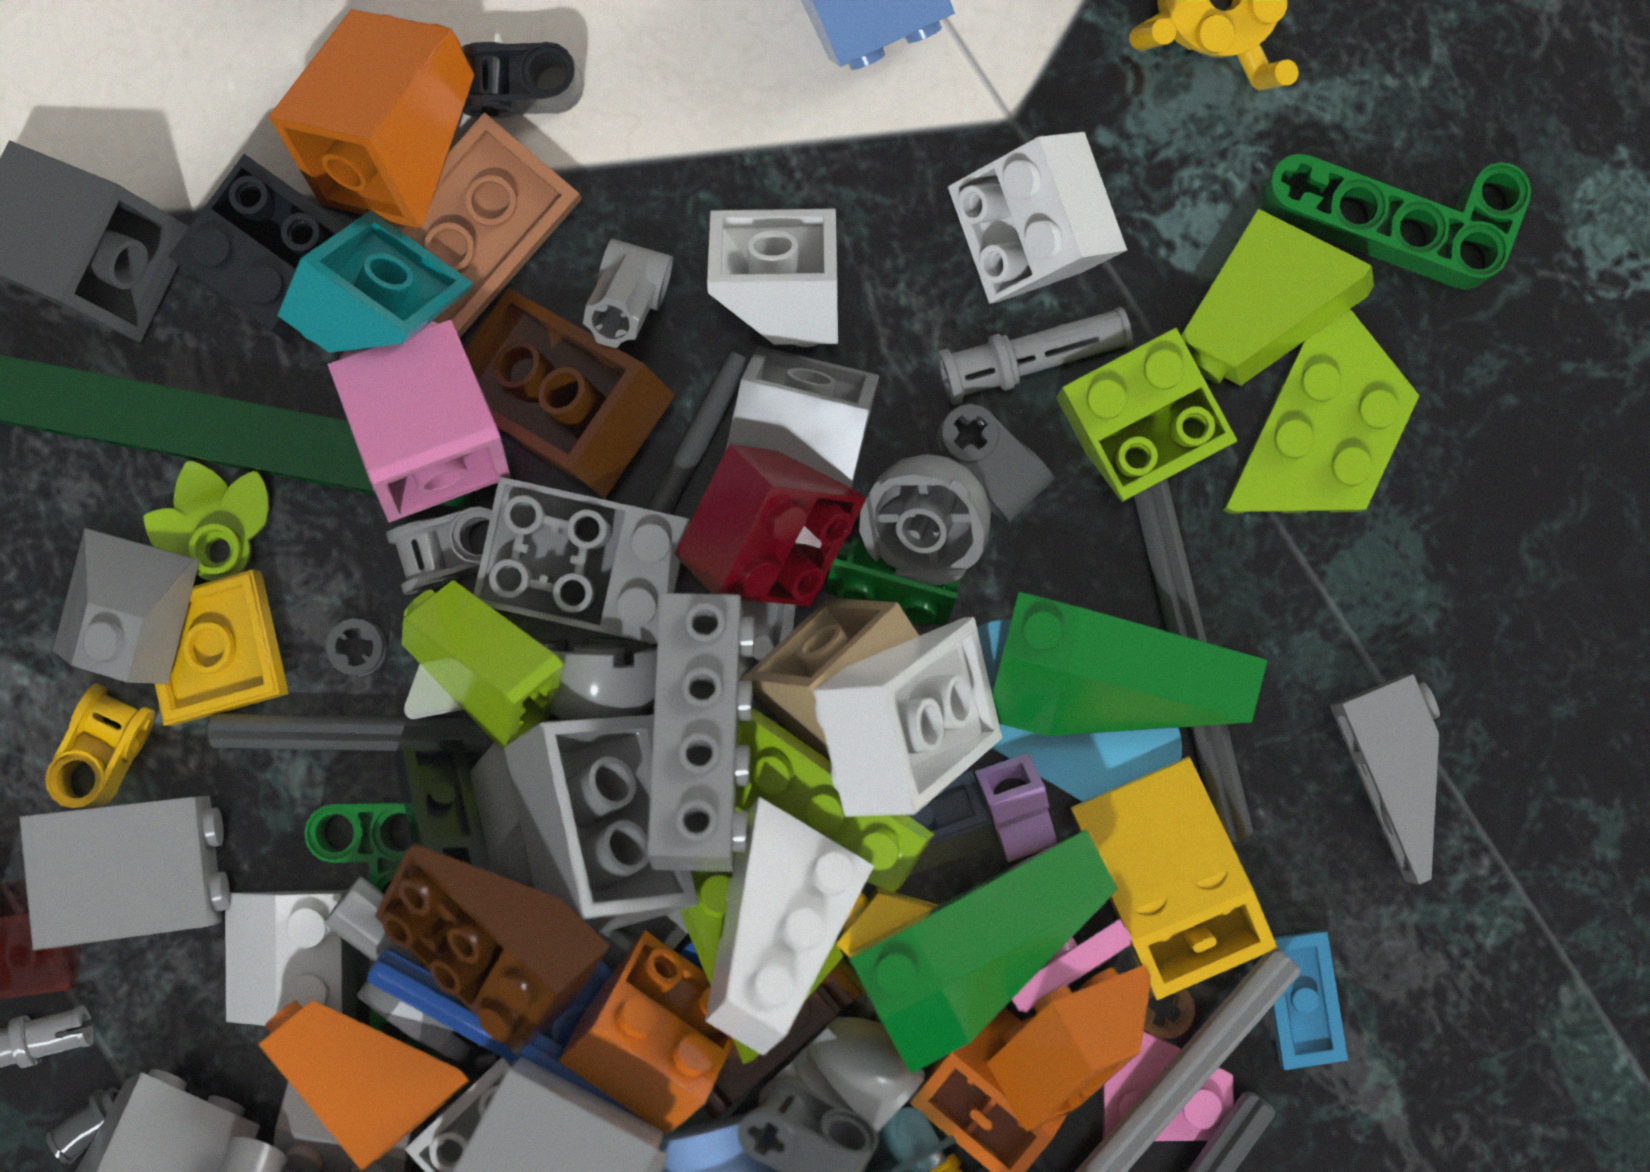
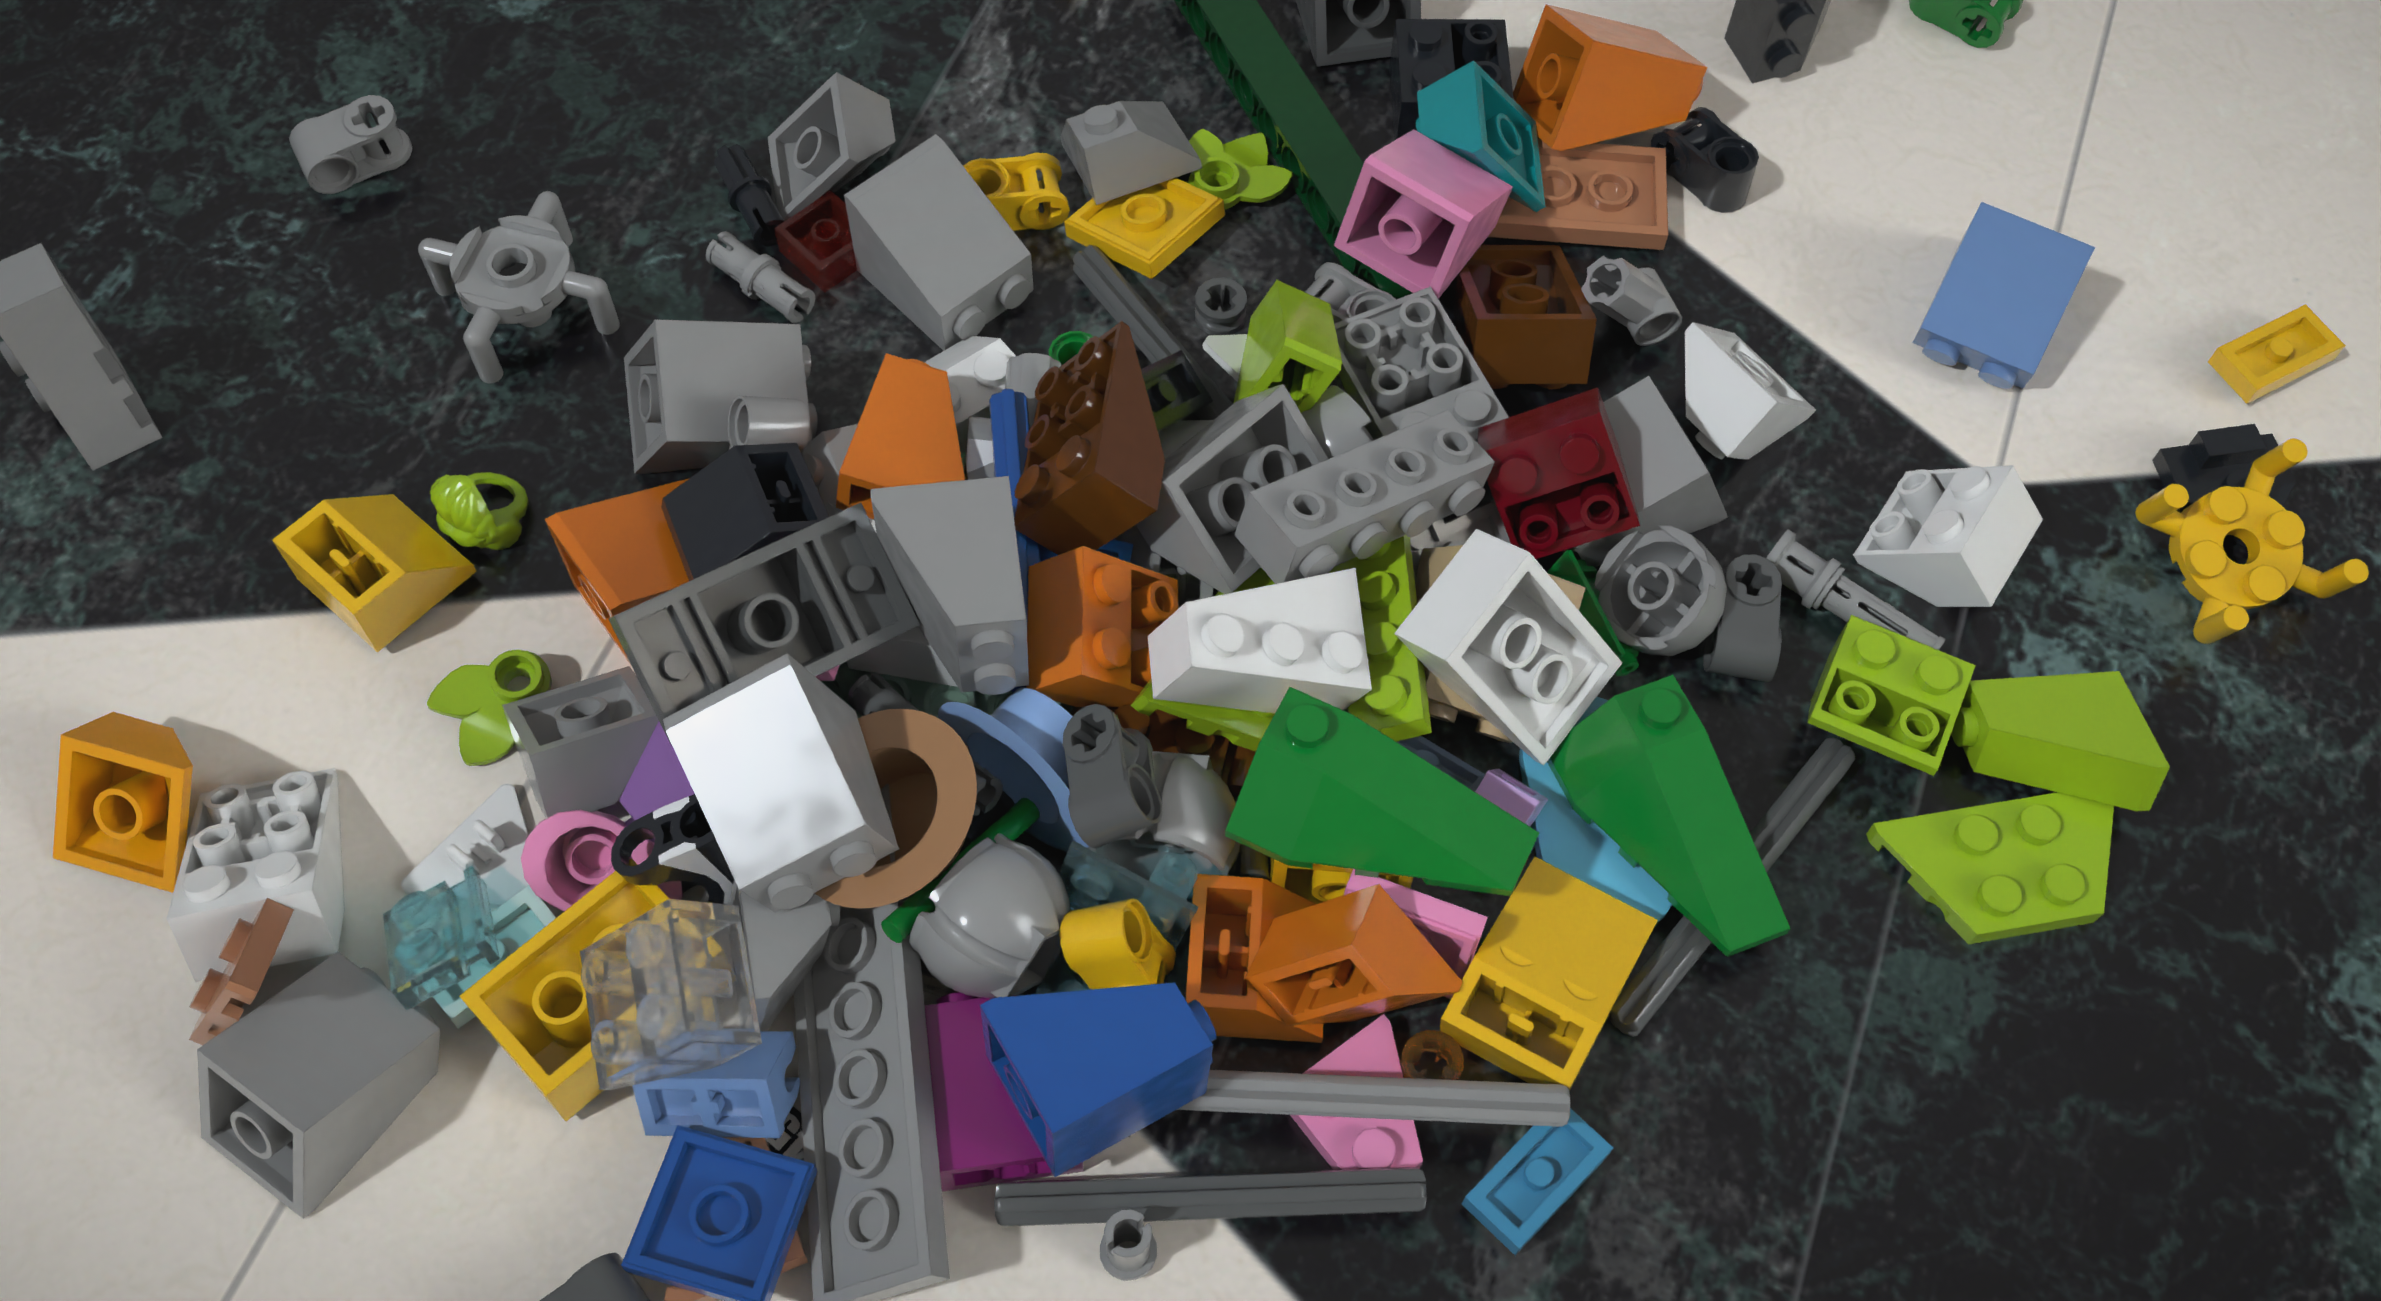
camera: 50 degrees right, 25 degrees down
green beam [1261,154,1531,290] -> none
light grey slope [1330,674,1440,884] -> none

